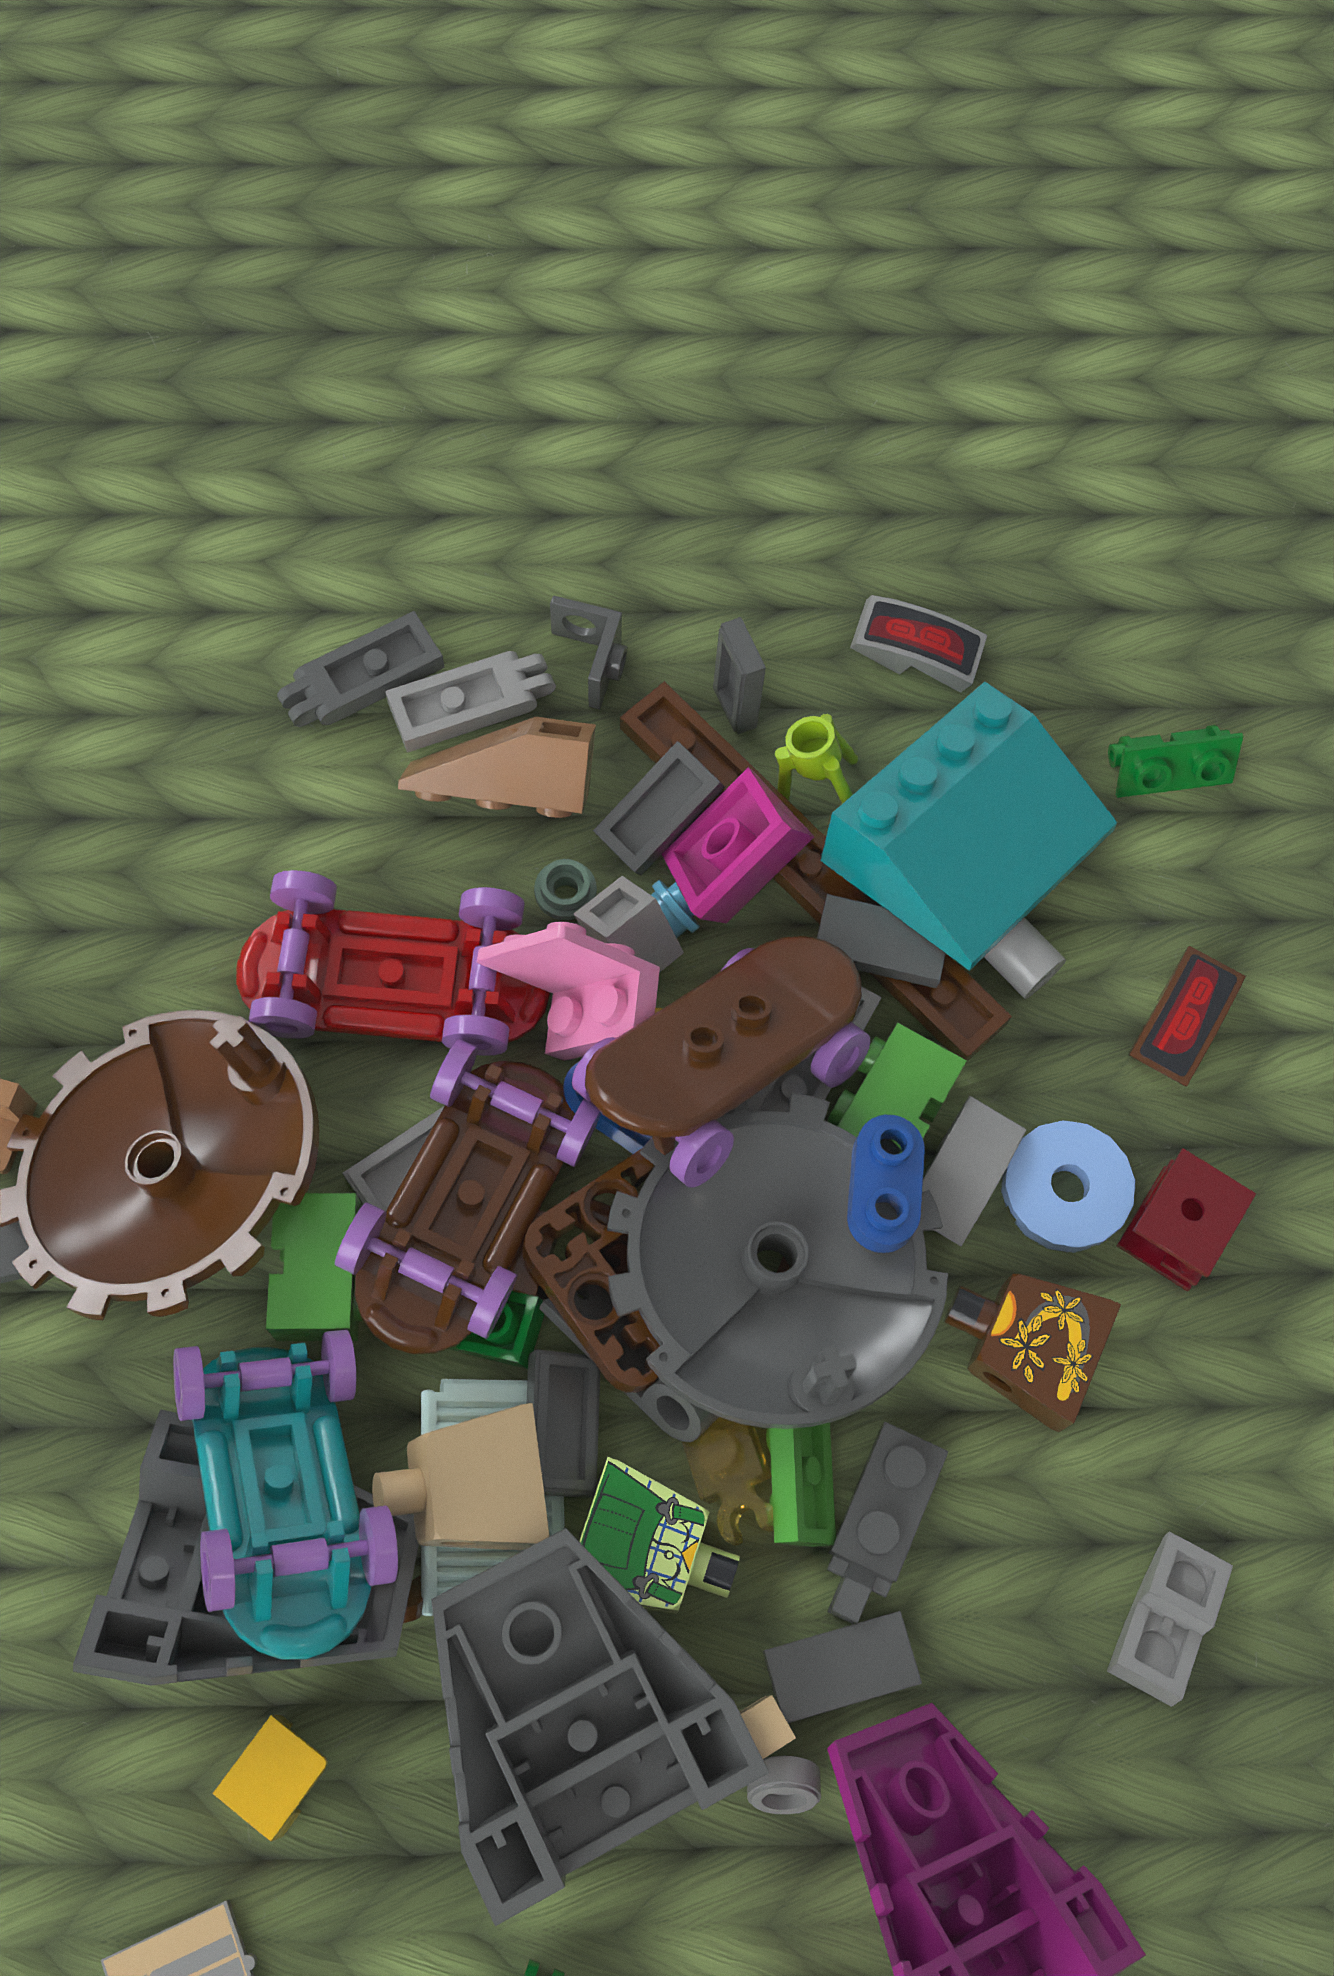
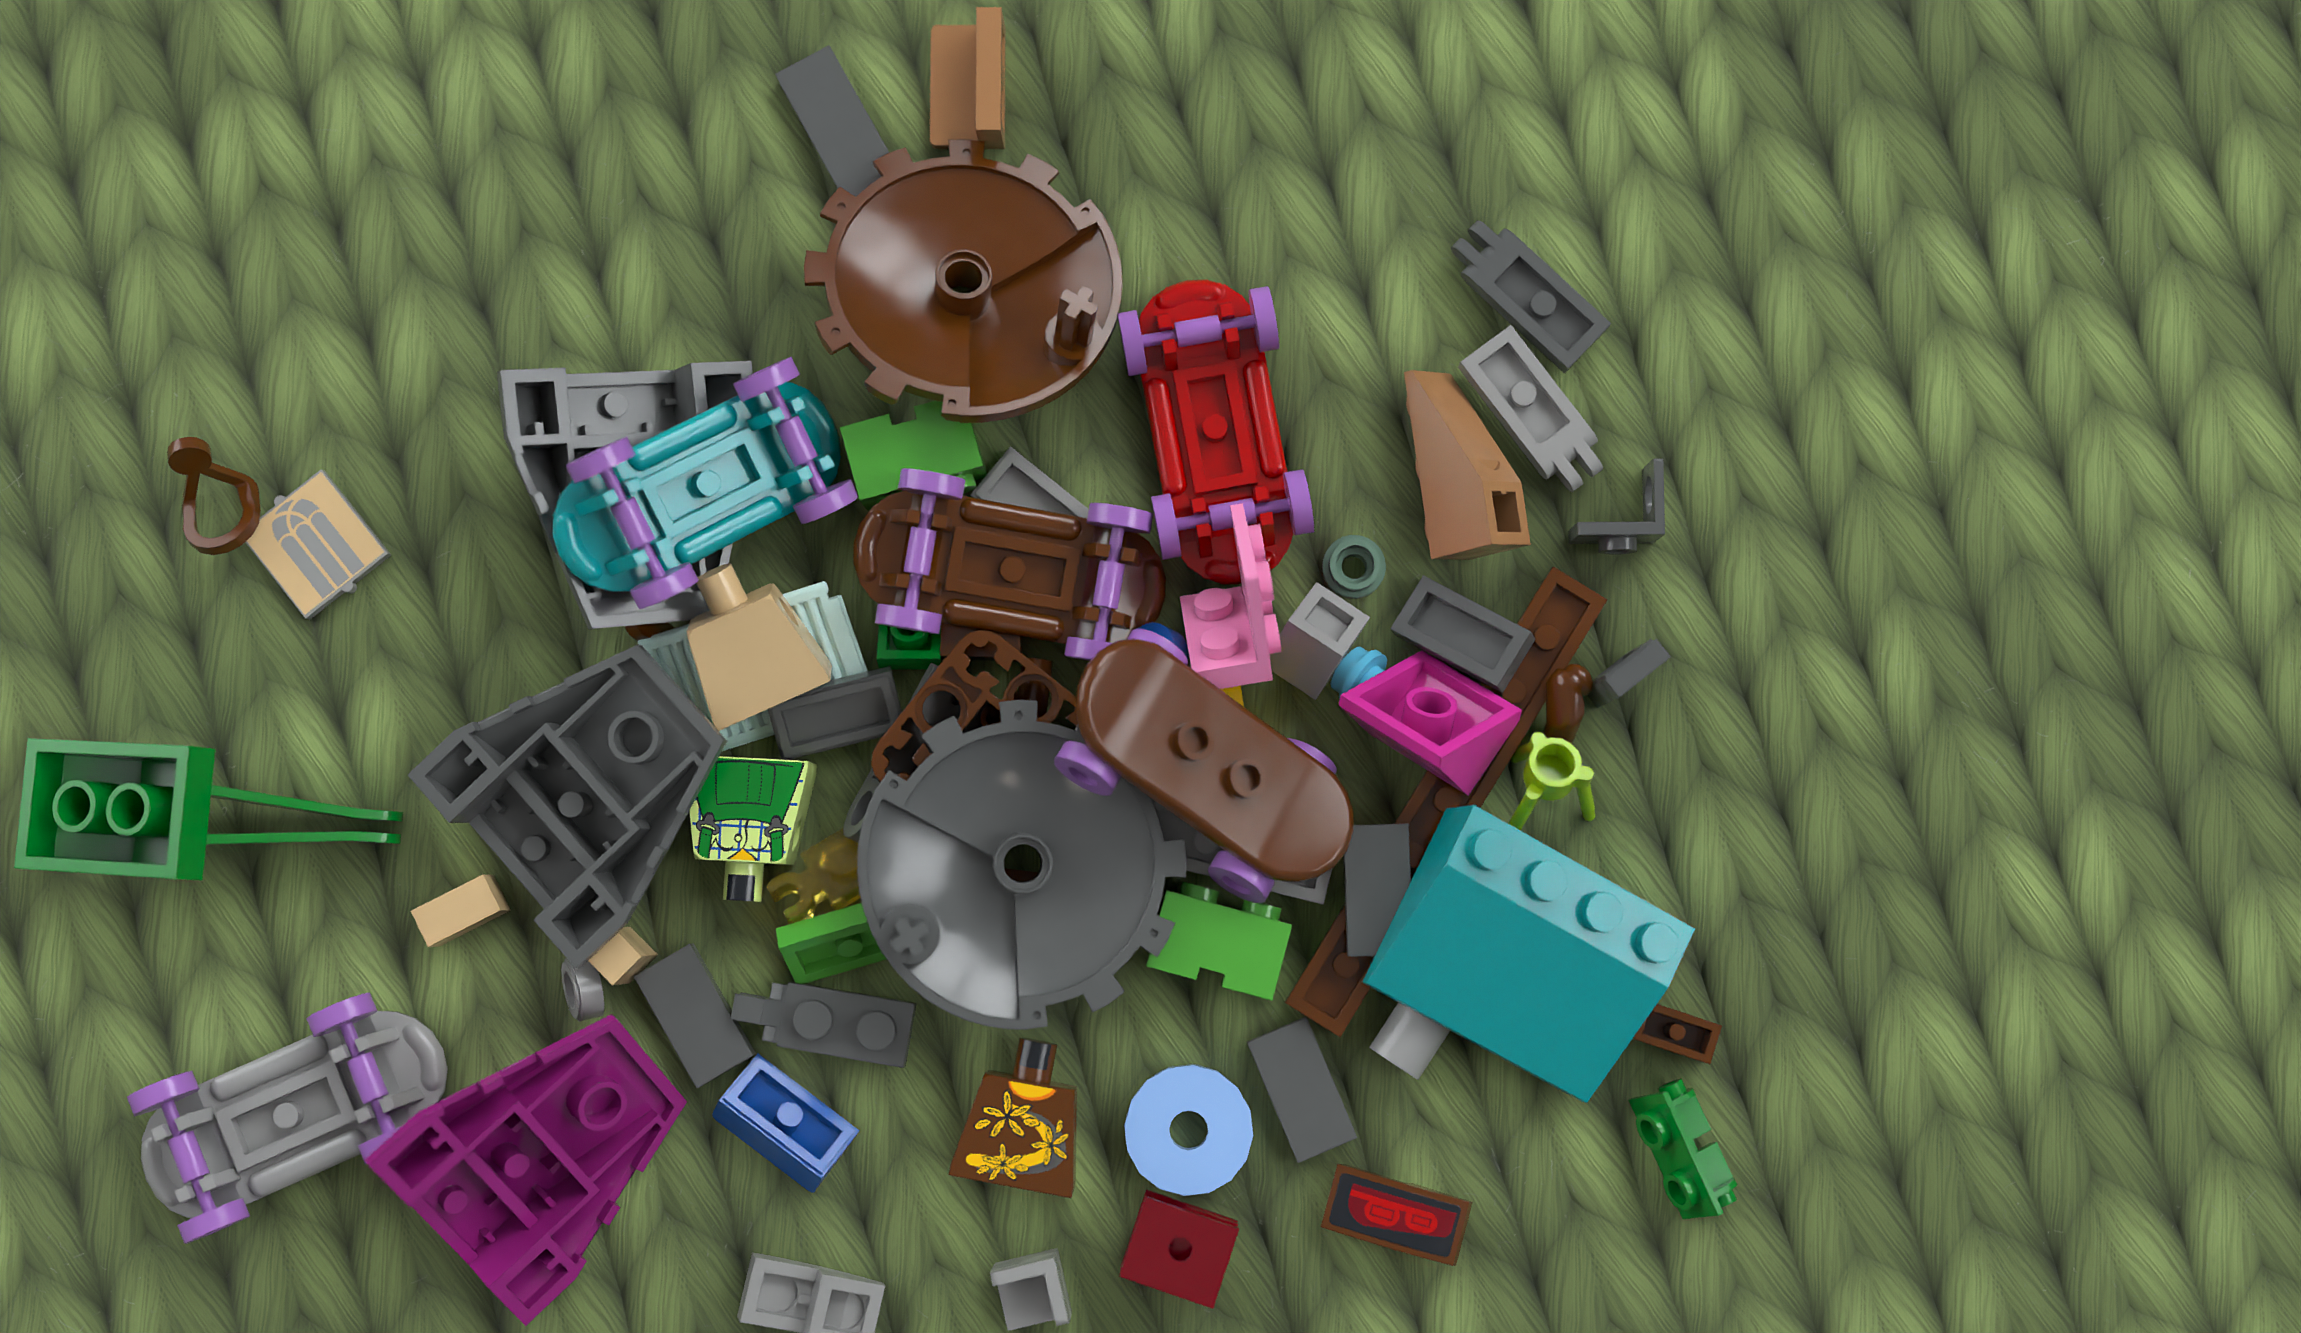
camera: 85 degrees right, 15 degrees up
yellow panel [212,1715,328,1842] -> none
blue plate [847,1115,925,1253] -> none
slope [850,595,988,693] -> none
light grey slope [922,1095,1027,1246] -> none
none -> tan piece [411,874,511,947]
none -> blue slope [712,1054,860,1193]
none -> light grey panel [990,1248,1072,1331]
none -> dark grey tile [1246,1016,1358,1163]
none -> reddish brown arm [1543,664,1593,744]
none -> reddish brown piece [1633,1004,1722,1064]

